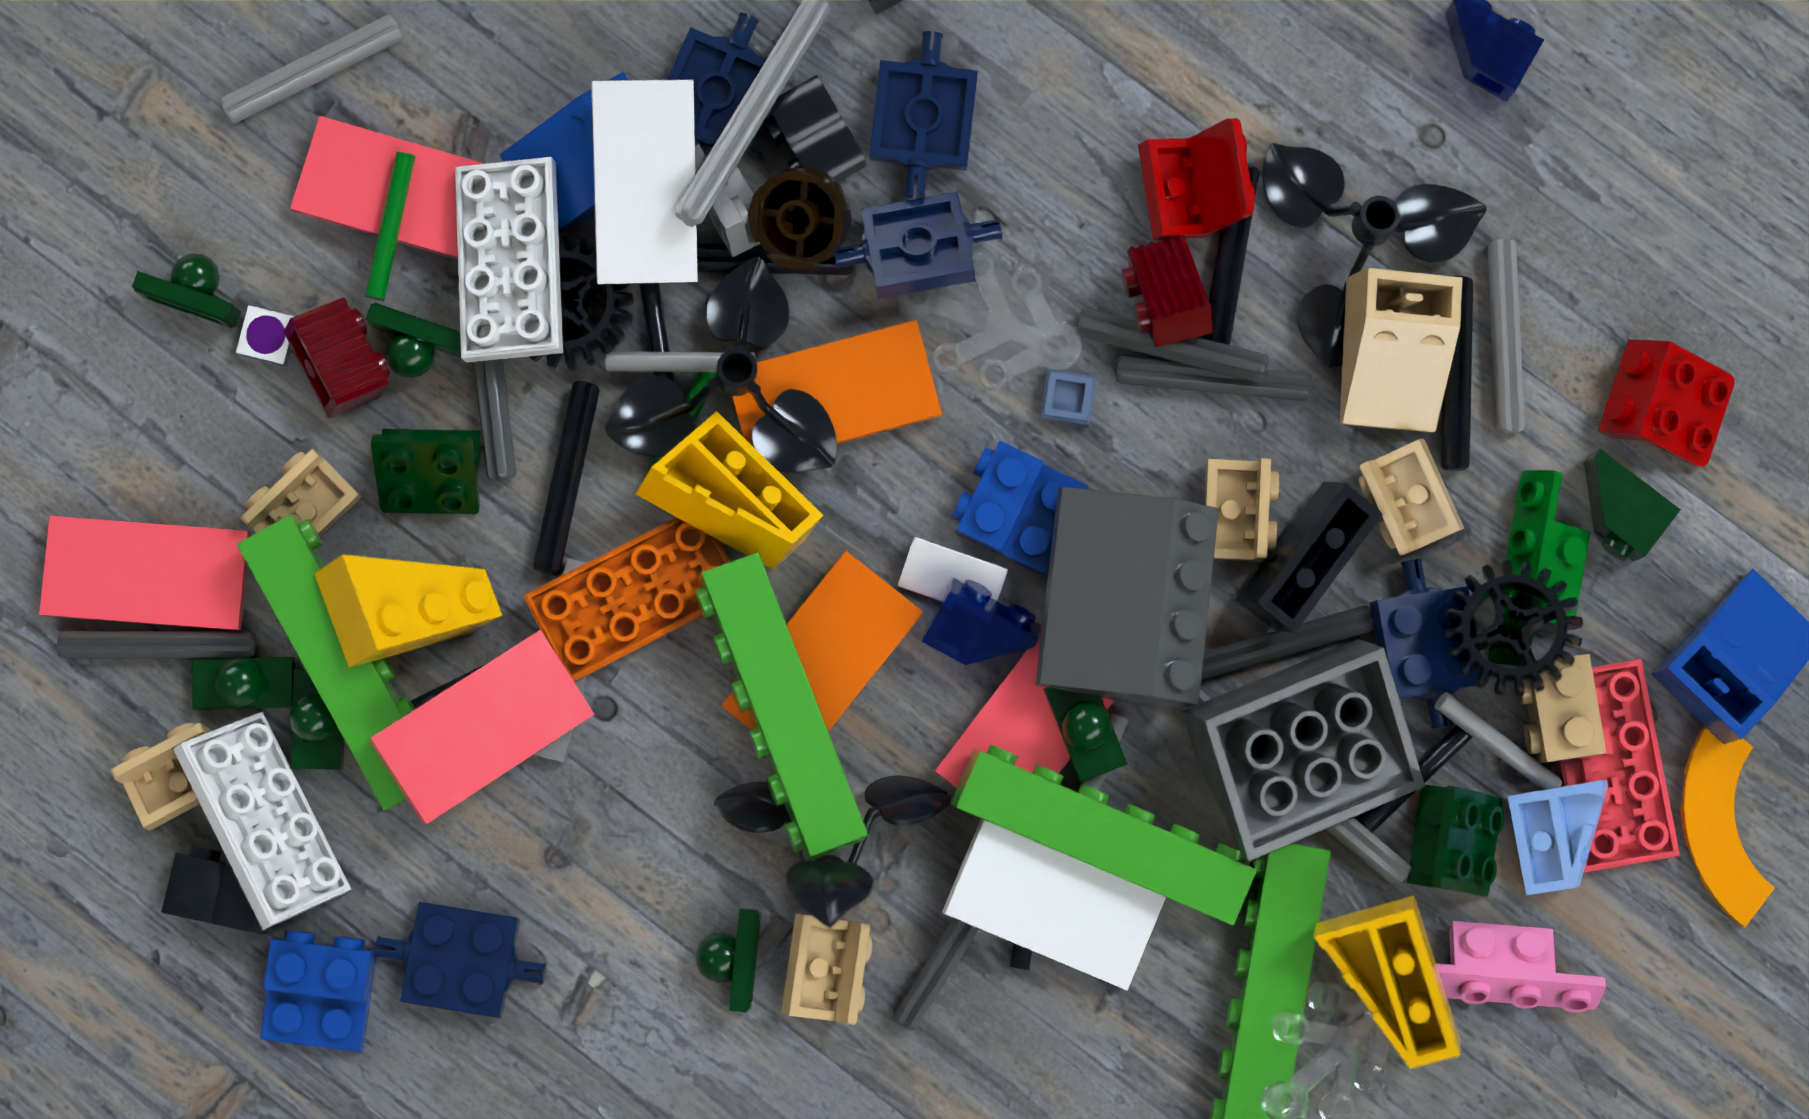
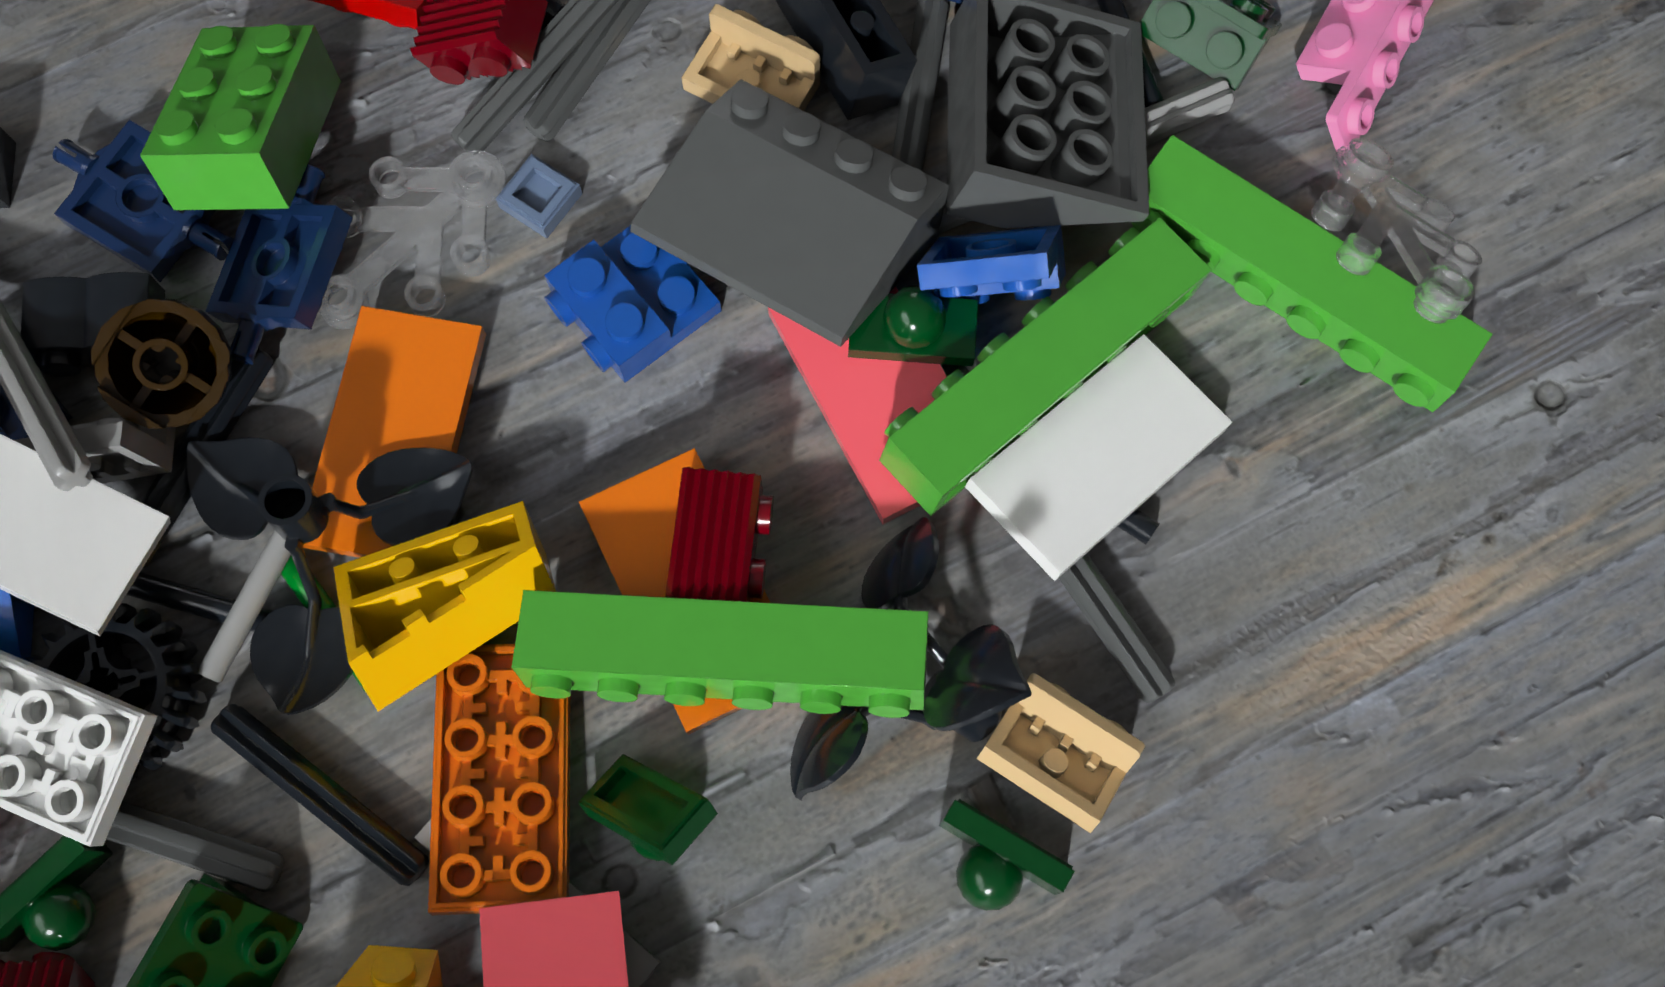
camera: 65 degrees left, 10 degrees down
white slope [898,537,1008,619] -> none
clear blue slope [922,578,1041,665] -> none
yellow wedge [1313,895,1460,1069] -> none
none -> bright green brick [140,24,341,210]
none -> dark green tile [578,754,718,865]
none -> dark red brick [665,467,774,602]
none -> blue plate [917,225,1066,304]

